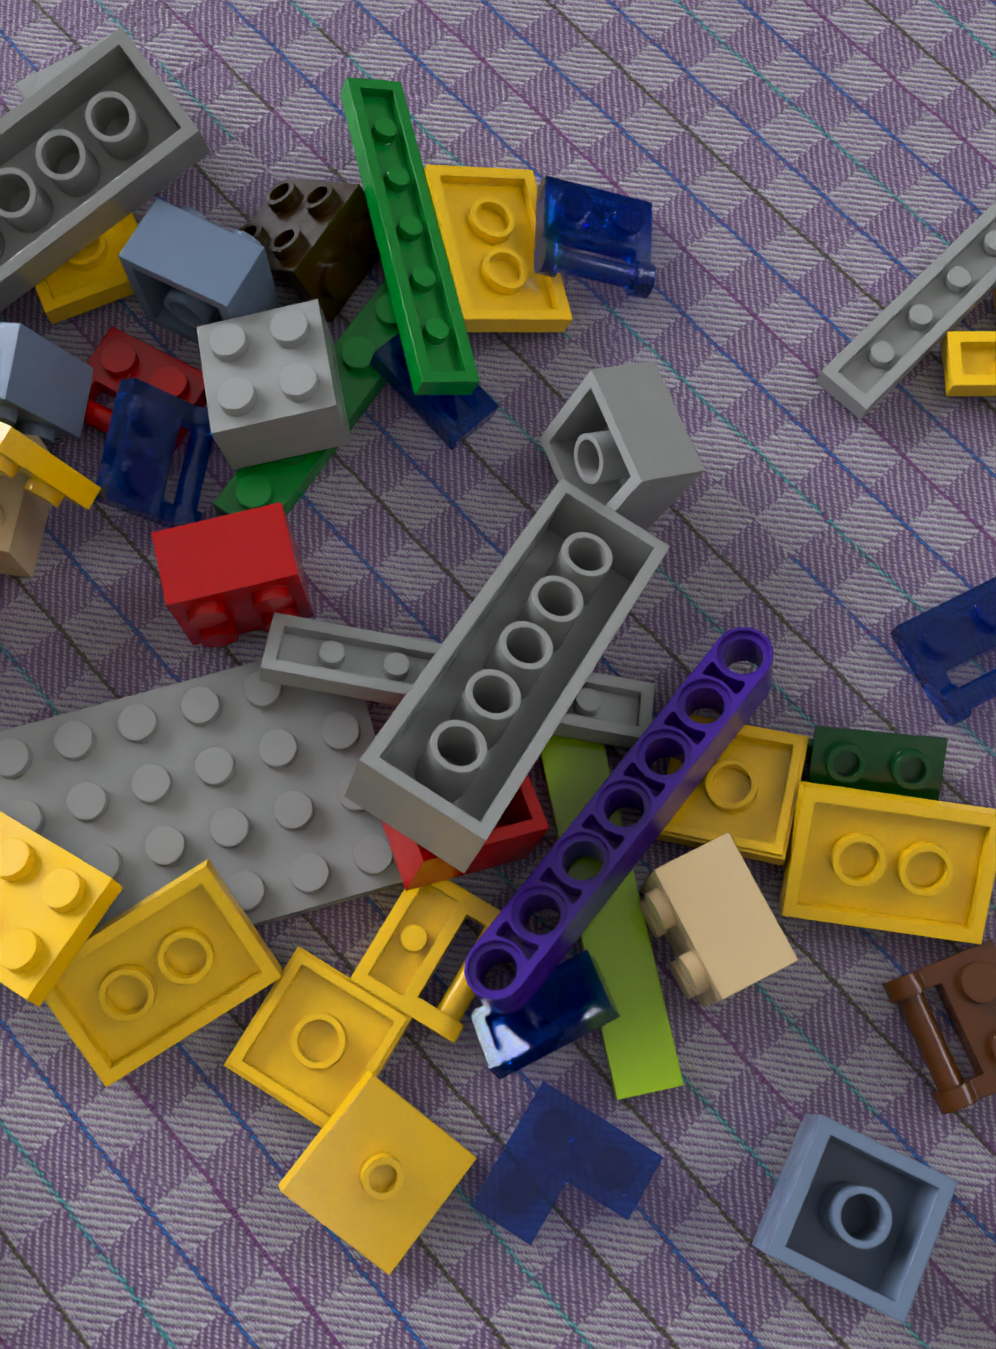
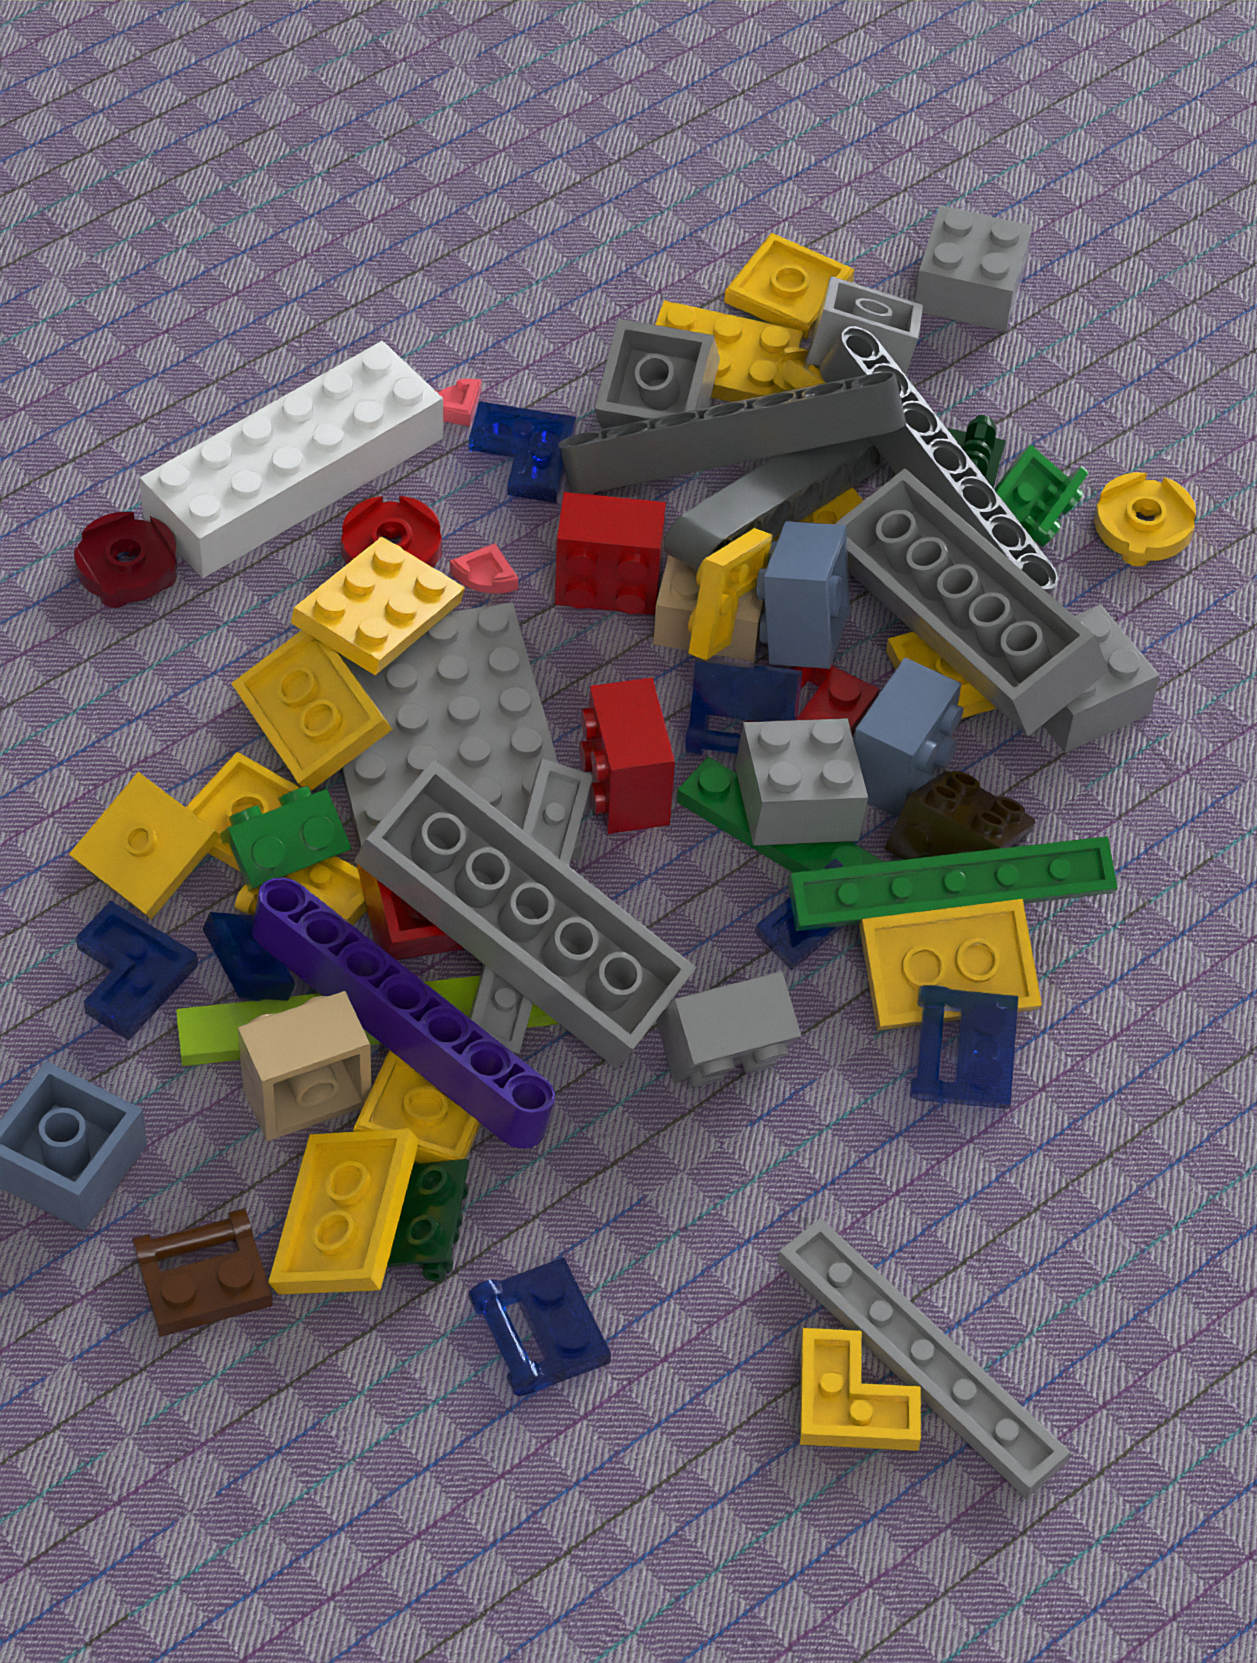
camera: 90 degrees right, 20 degrees down
none -> green bracket [219,786,352,891]

